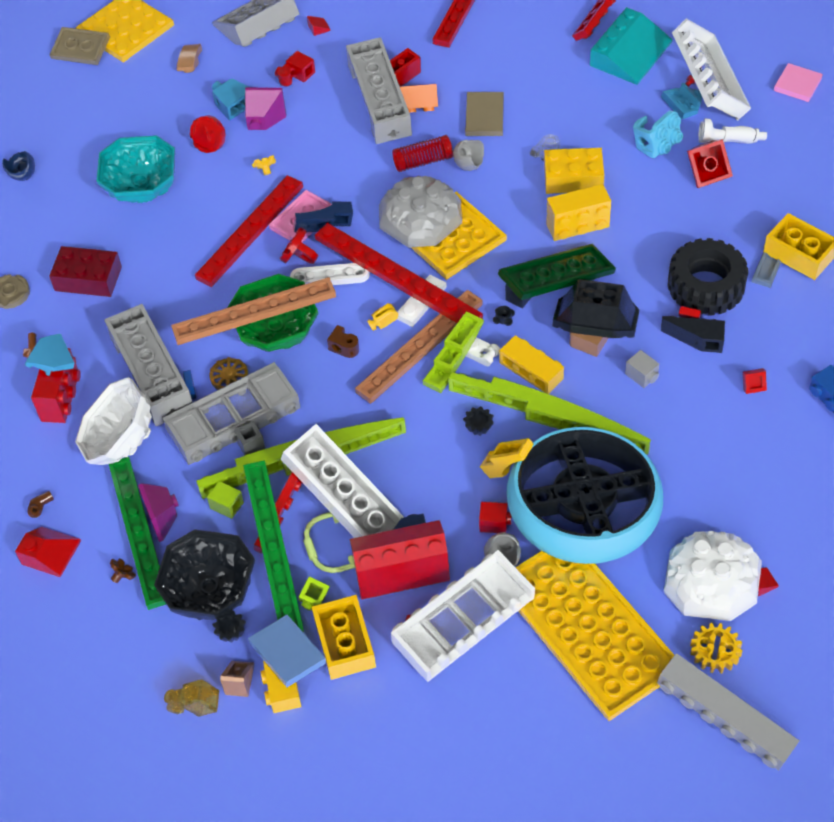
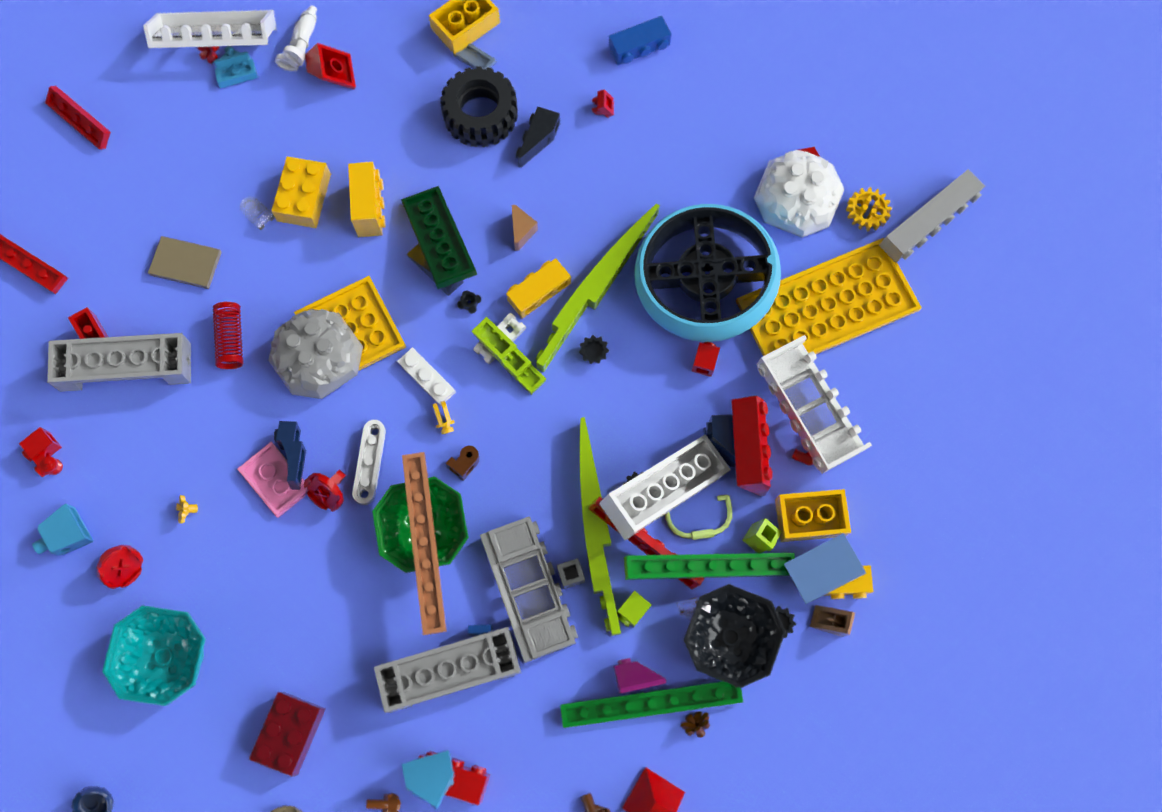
camera: 85 degrees left, 20 degrees up
white rock [75,377,152,465] -> none
clear yellow brick [164,679,219,717] -> none
red plate [195,175,303,288] -> none
pearl gold wheel [209,357,248,390] -> none
magenta slope [245,87,287,130] -> none
red plate [315,223,483,323] -> none
nougat plate [355,290,483,404] -> none
slope [400,84,438,113] -> none
light grey hair [453,139,484,171] -> none
yellow slope [480,438,534,479] -> none
light grey hair [484,532,521,566] -> none
black piece [552,279,639,338] -> none
teal slope [590,7,672,85] -> none
light grey brick [625,350,659,388] -> none
medium azure piece [633,110,683,158] -> none
red tile [679,306,701,319] -> none

